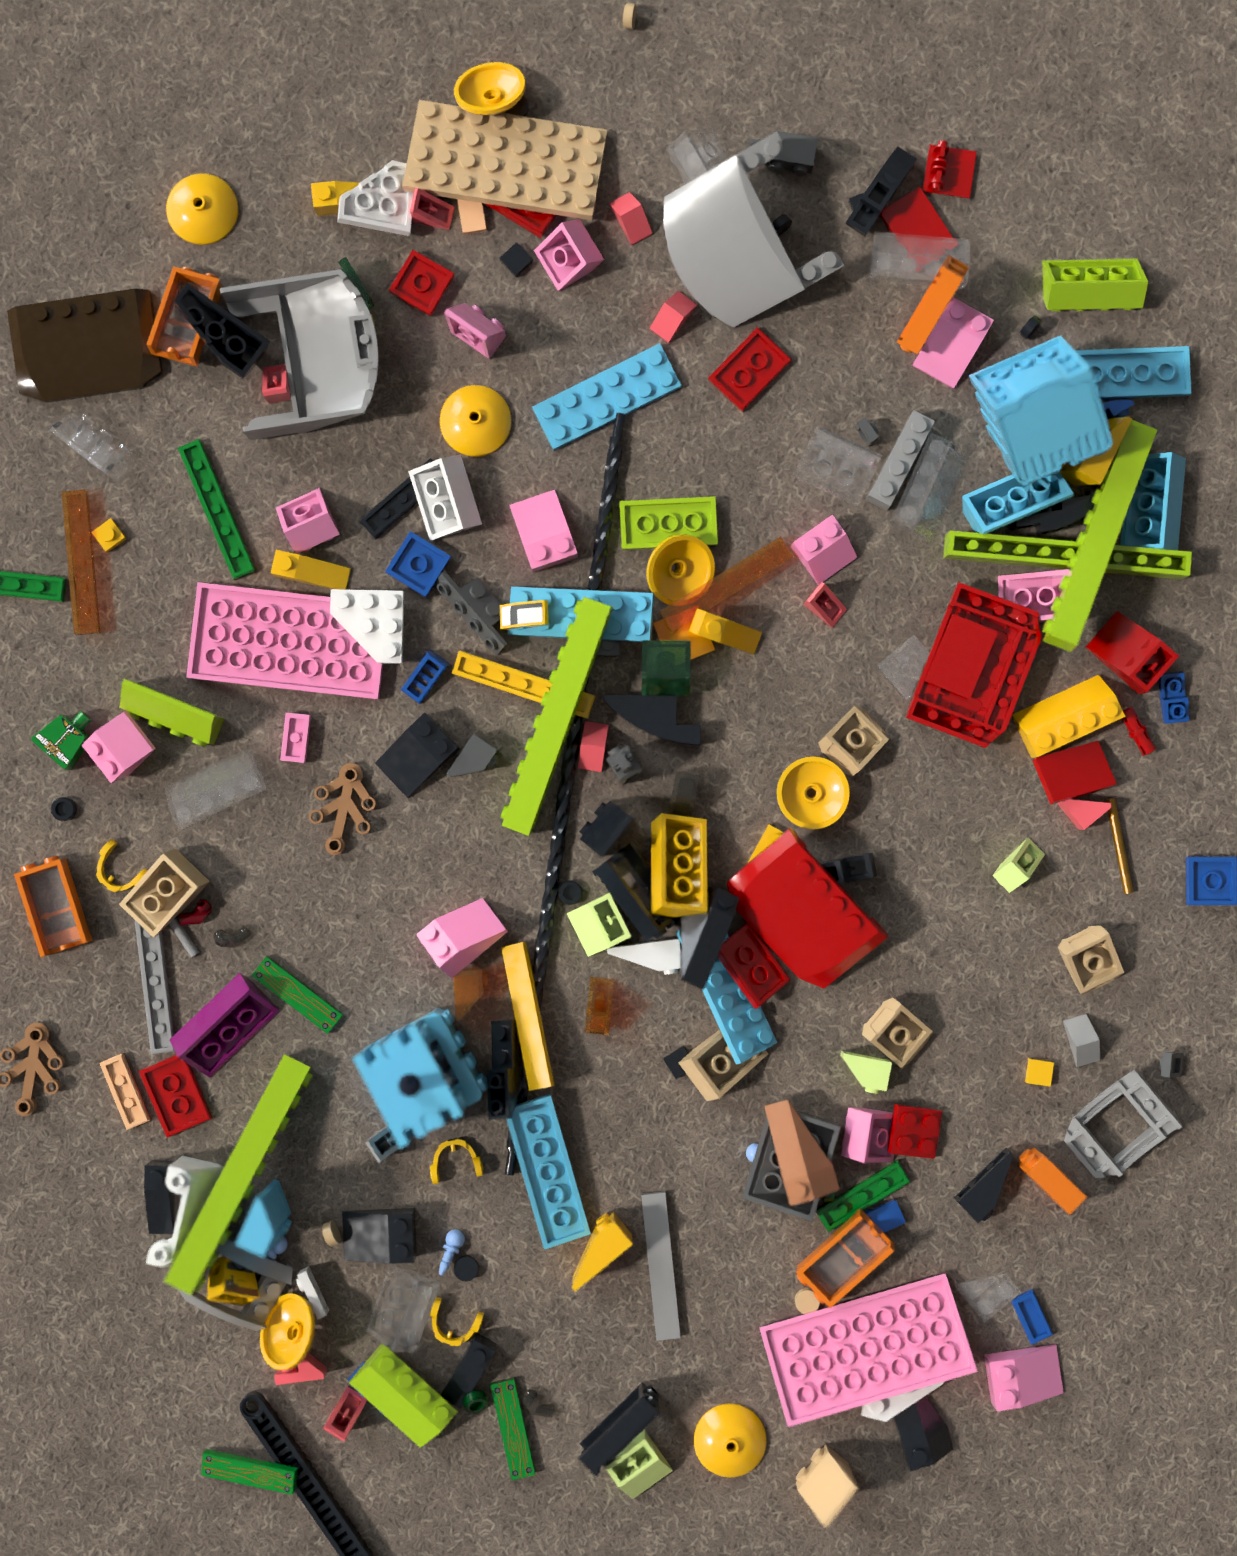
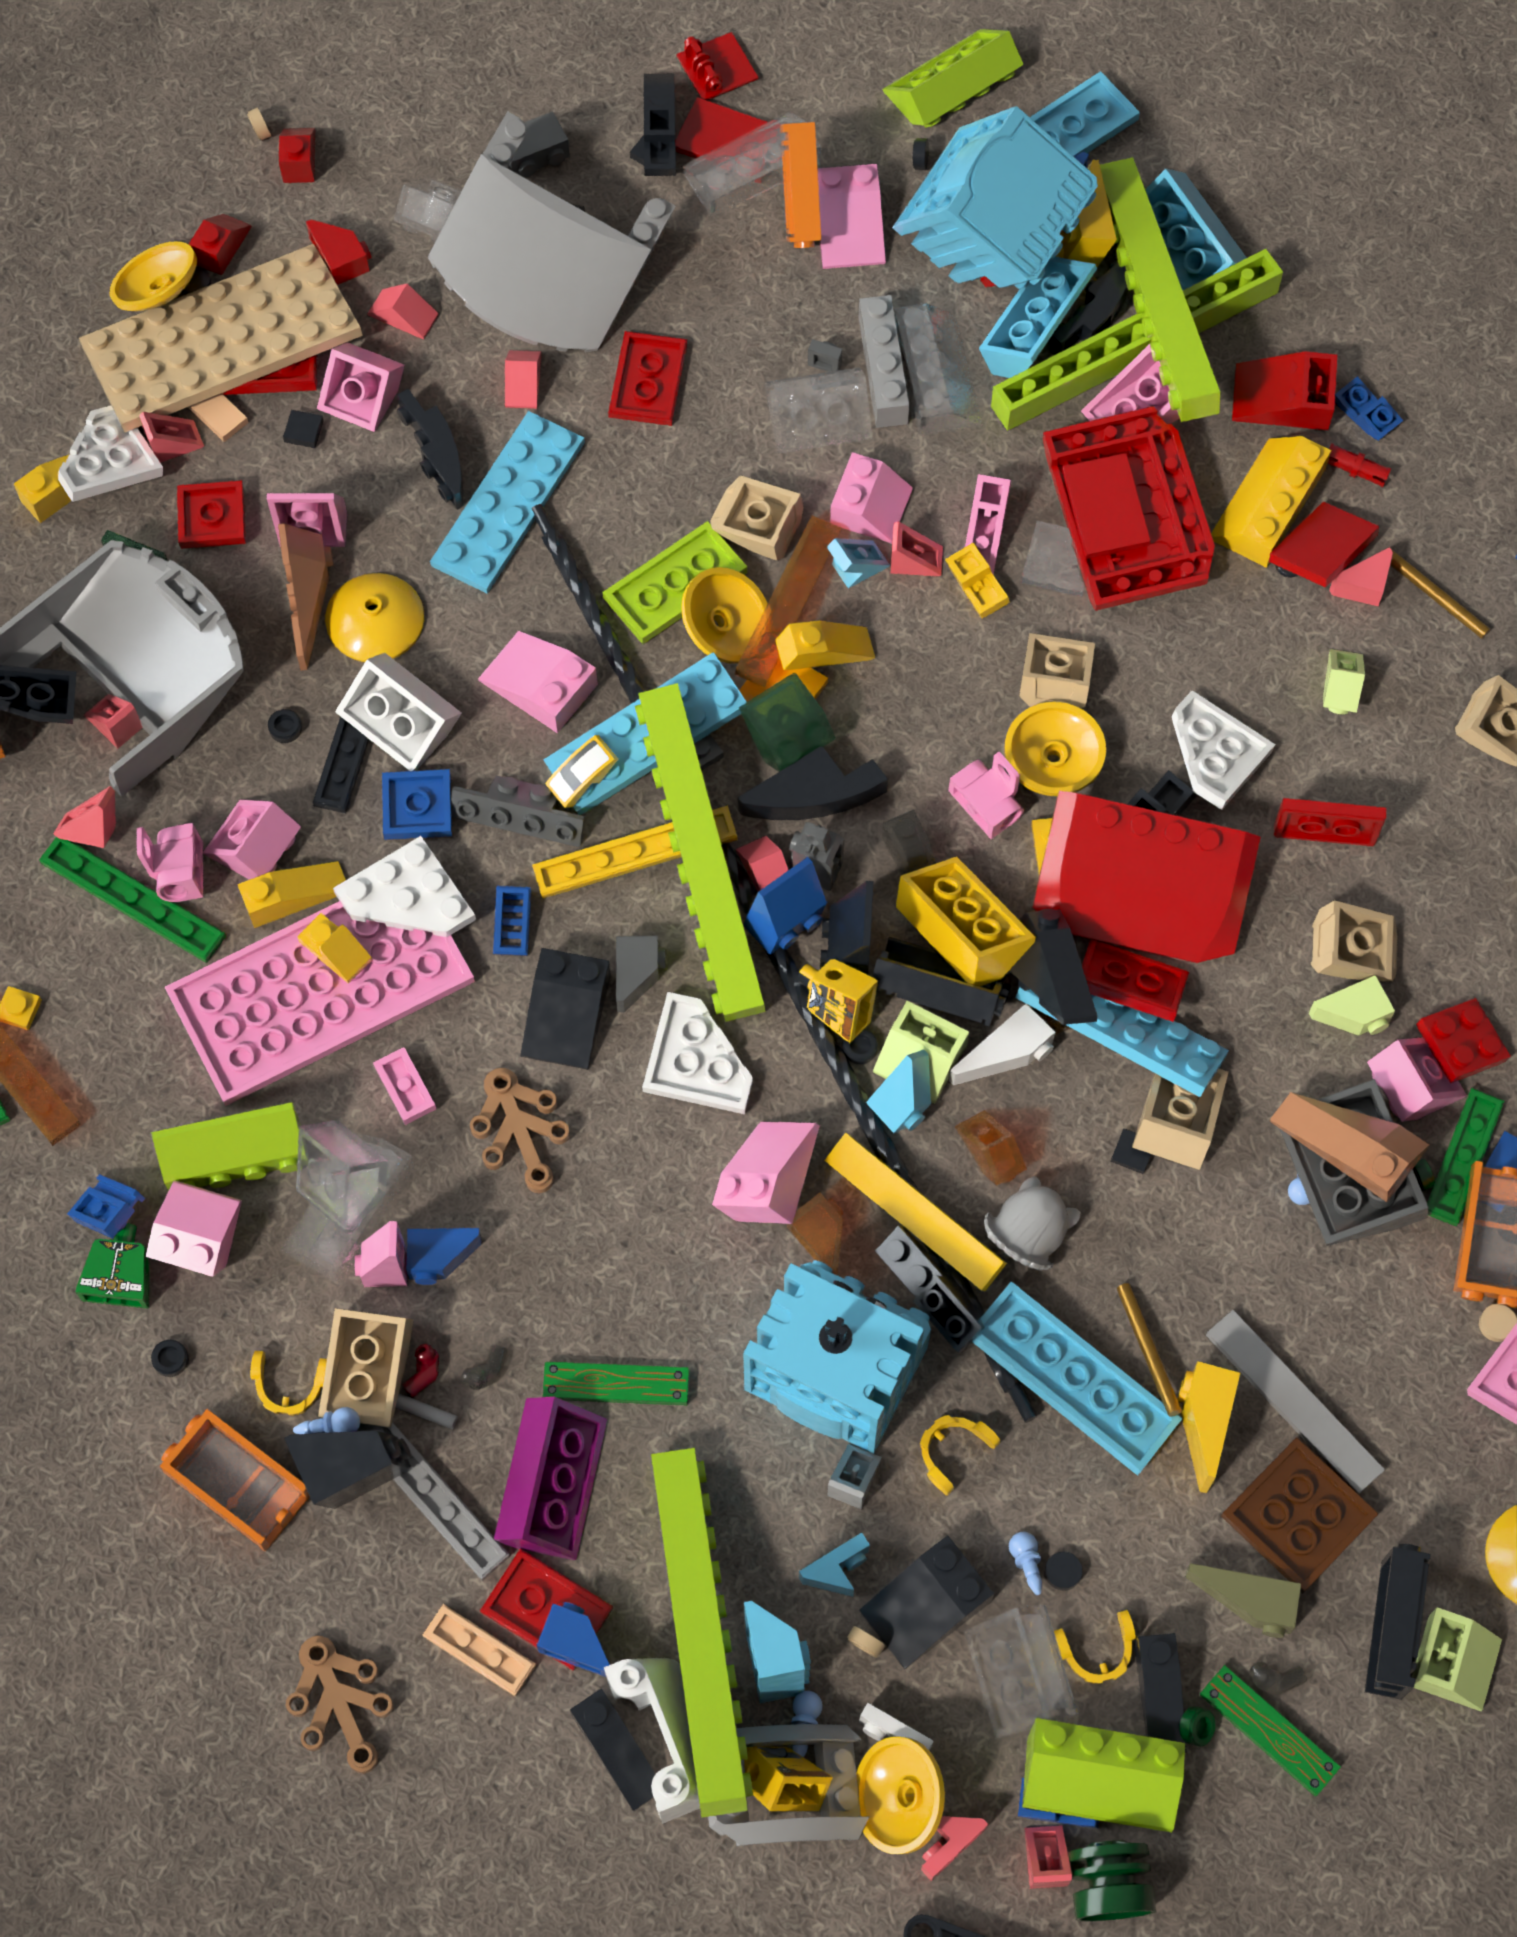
camera: 30 degrees left, 20 degrees down
none -> coral slope [53,786,116,848]
none -> blue plate [67,1174,145,1239]
none -> bright pink piece [137,823,203,902]
none -> red slope [189,214,252,275]
none -> black tile [268,709,302,743]
none -> nougat wedge [278,523,334,671]
none -> red slope [279,128,316,183]
none -> black slope [284,1431,412,1509]
none -> light blue bar [293,1407,360,1434]
none -> clear slope [296,1120,390,1234]
none -> yellow slope [297,913,372,984]
none -> red slope [306,219,371,285]
none -> bright pink slope [355,1221,407,1287]
none -> black slope [397,389,464,510]
none -> blue slope [406,1228,482,1285]
none -> blue slope [537,1602,609,1678]
none -> white plate [642,992,753,1114]
none -> tan slope [710,476,804,561]
none -> blue slope [743,857,827,955]
none -> yellow torso [796,959,878,1043]
none -> medium azure slope [799,1533,870,1597]
none -> medium azure slope [827,538,890,588]
none -> medium azure slope [866,1050,931,1133]
none -> yellow slope [945,543,1010,619]
none -> bright pink piece [949,752,1024,839]
none -> bright pink slope [965,474,1012,575]
none -> light grey hair [984,1176,1081,1270]
none -> dark green wheel [1068,1840,1157,1922]
none -> pearl gold bar [1117,1283,1182,1417]
none -> white plate [1172,691,1276,810]
none -> olive slope [1185,1563,1301,1638]
none -> reddish brown plate [1221,1437,1378,1594]
none -> red tile [1273,798,1387,847]

